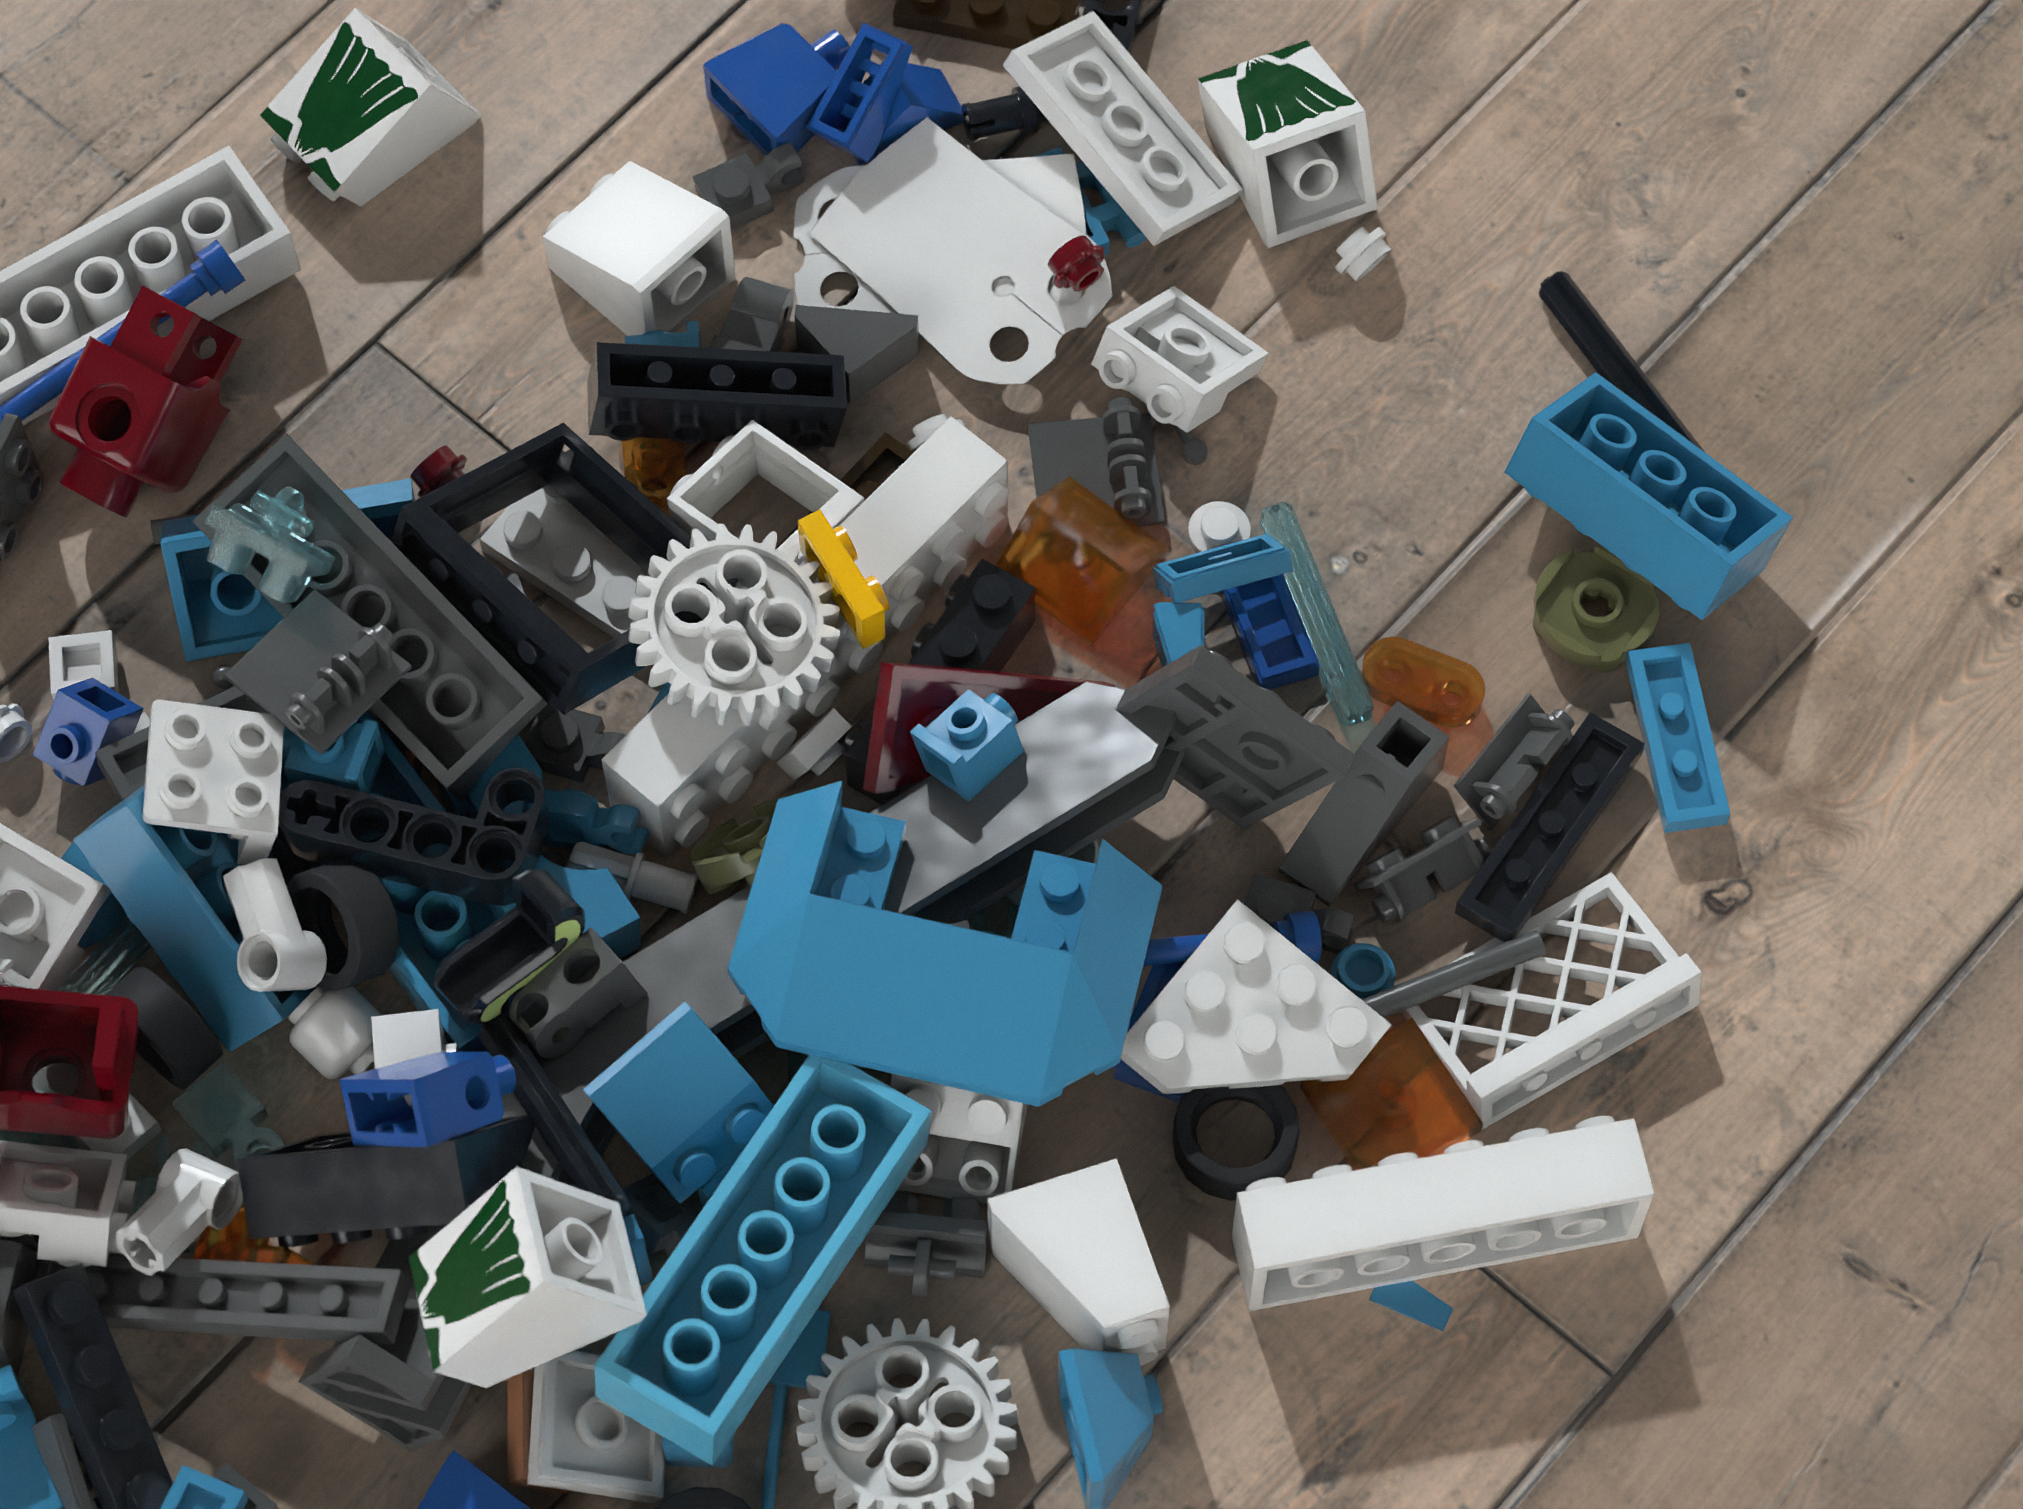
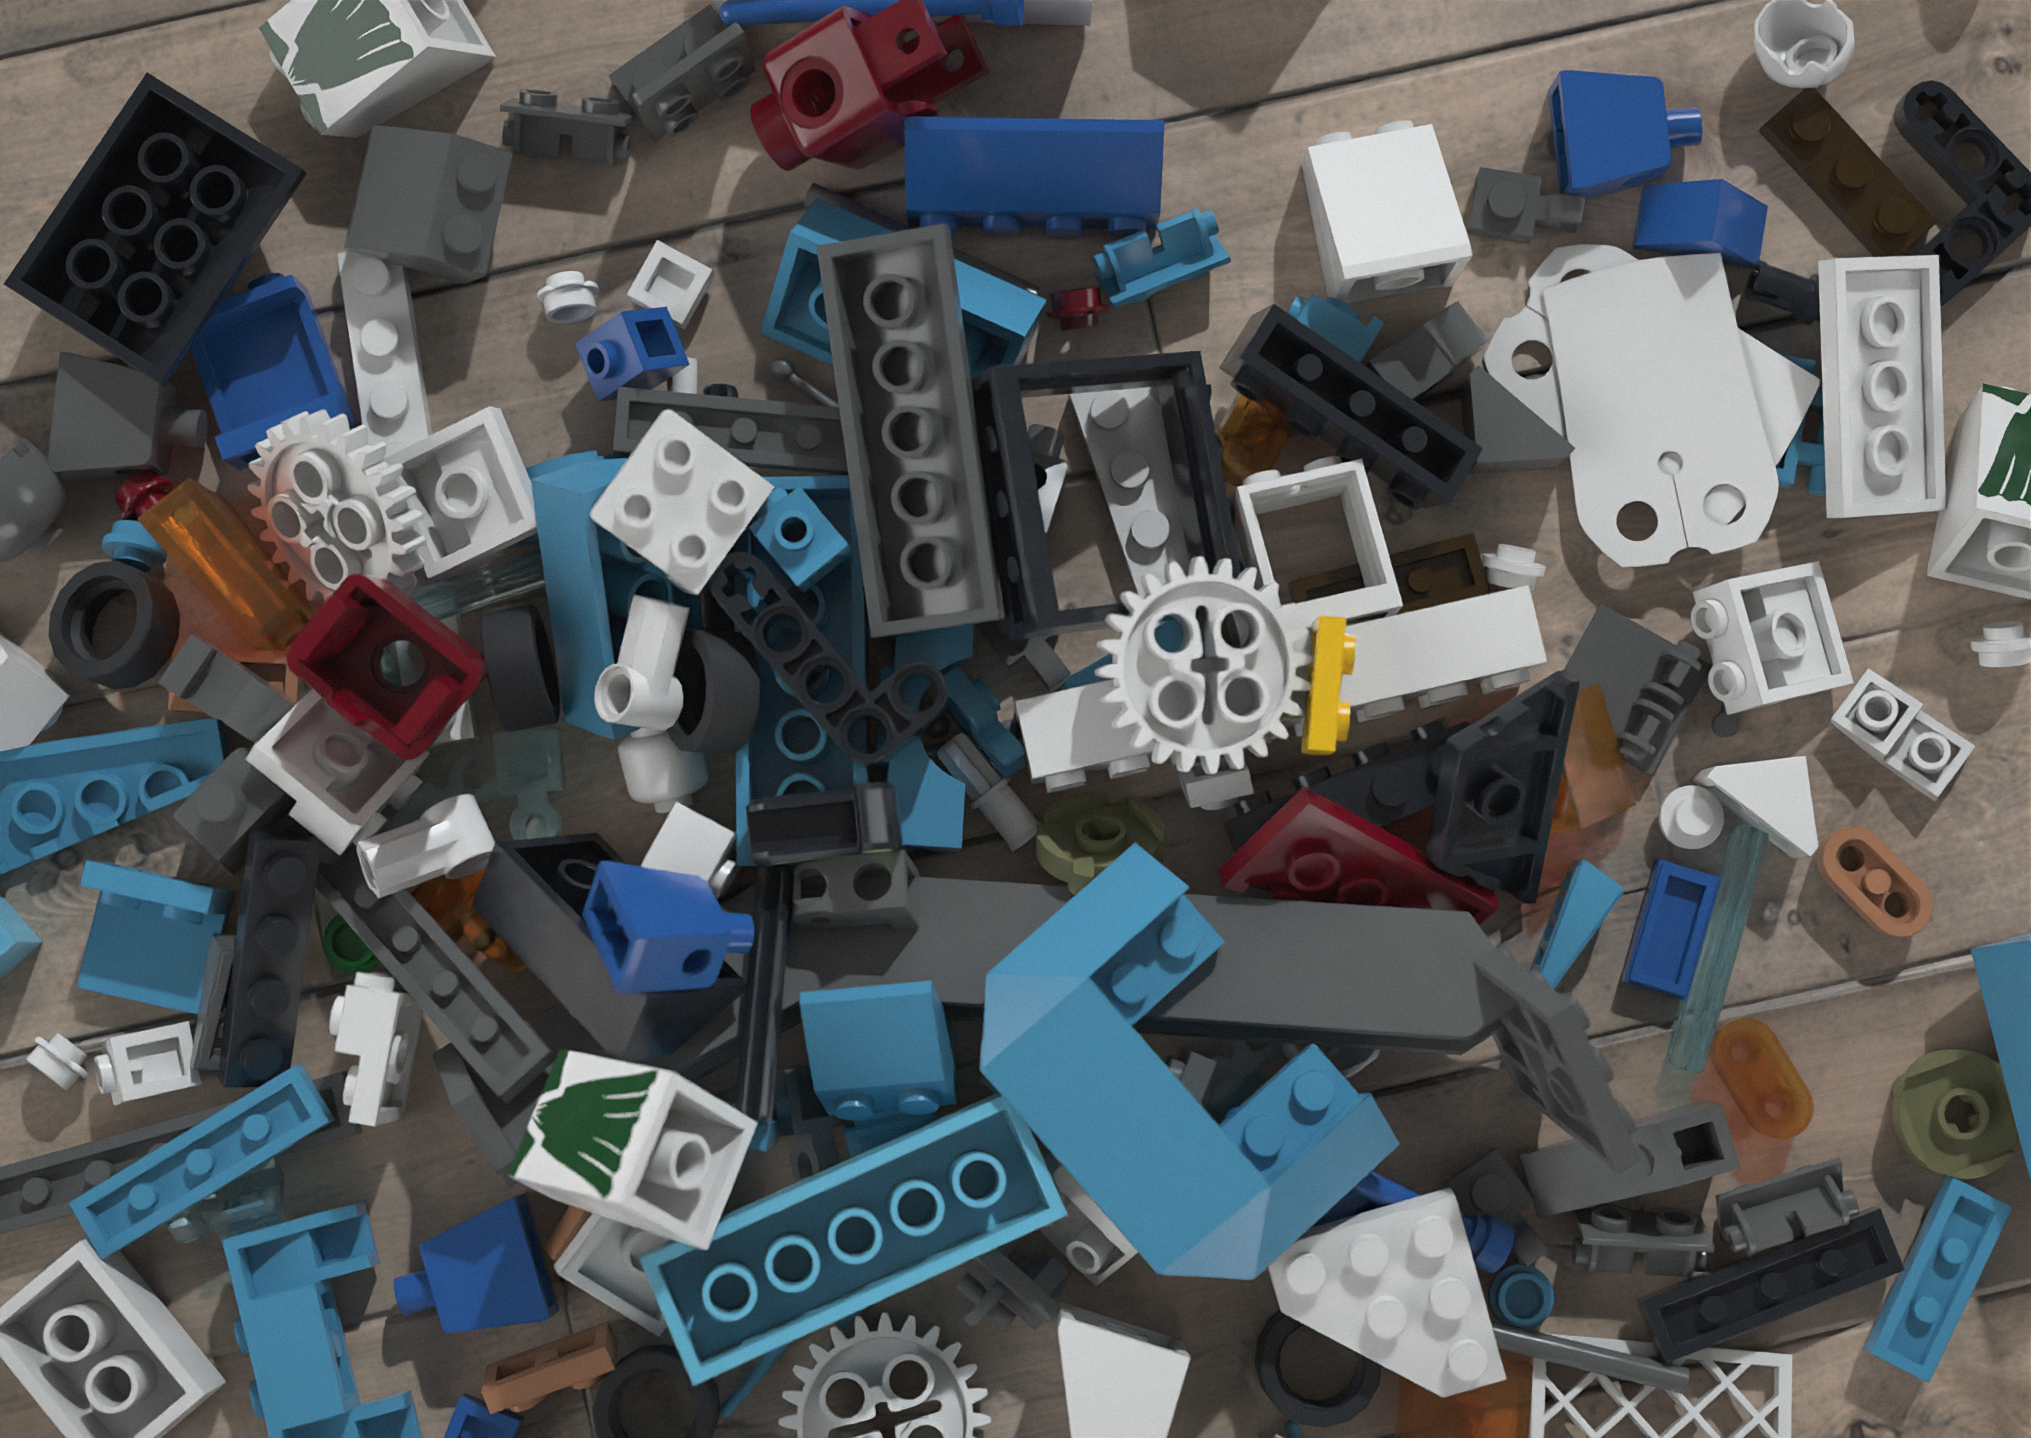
camera: 35 degrees right, 20 degrees up
clear light blue hips [204,486,336,603] -> none
dark grey hinge [224,589,411,755] -> none
blue slope [806,23,913,163] -> none
dark azure brick [910,689,1024,802] -> none
dark red plate [1048,235,1104,292] -> none
dark azure tile [1152,534,1293,604] -> none
none -> green plate [323,914,381,974]
none -> white plate [329,971,423,1126]
none -> blue slope [905,117,1164,238]
none -> dark azure hinge [1093,208,1231,309]
none -> black wing [1425,670,1580,904]
none -> white slope [1692,756,1818,859]
none -> nougat plate [1816,826,1933,937]
none -> white slope [1830,668,1975,801]

